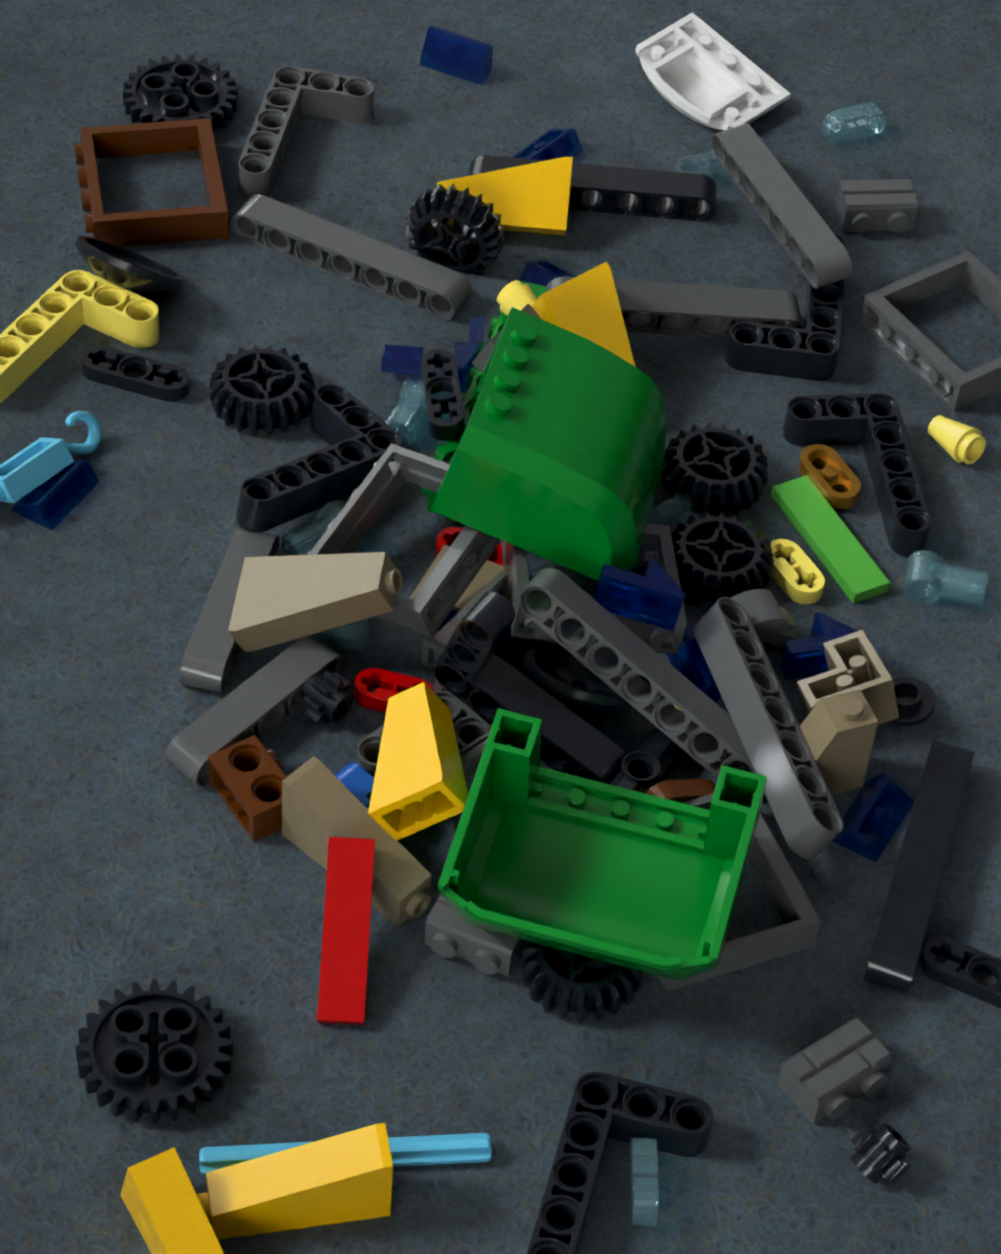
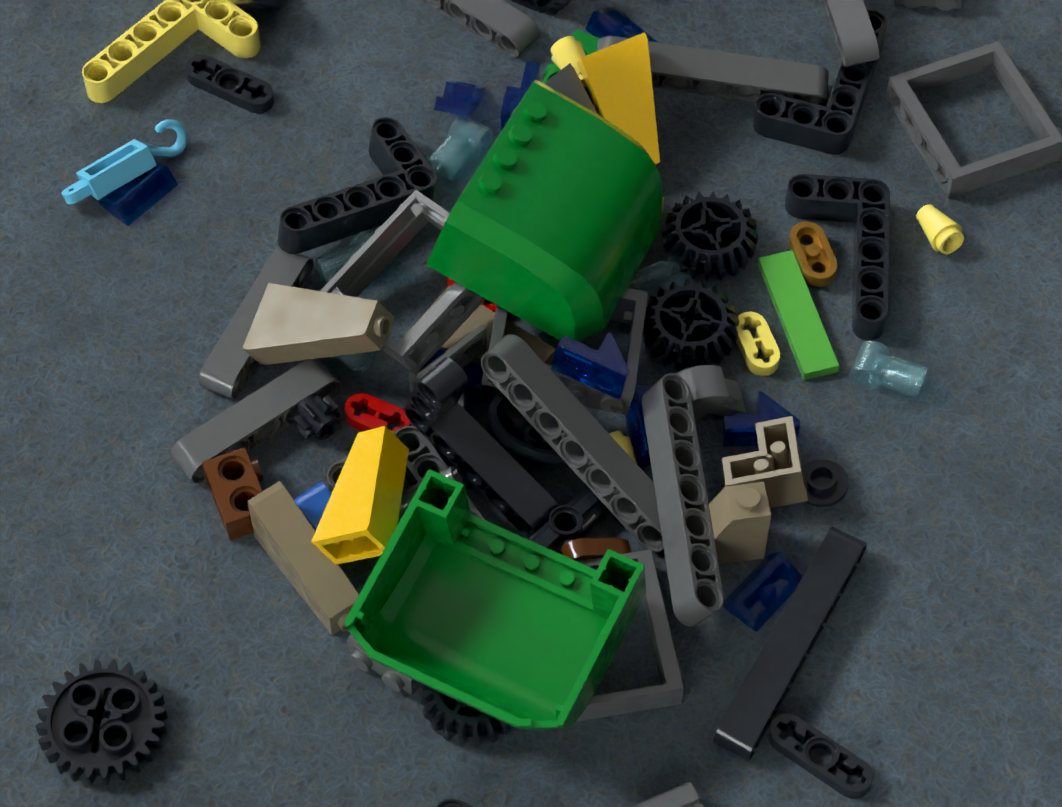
camera: 15 degrees right, 10 degrees up
black gear [209,344,315,436] -> none
red tile [317,837,375,1025] -> none
black beam [421,349,465,441] -> none

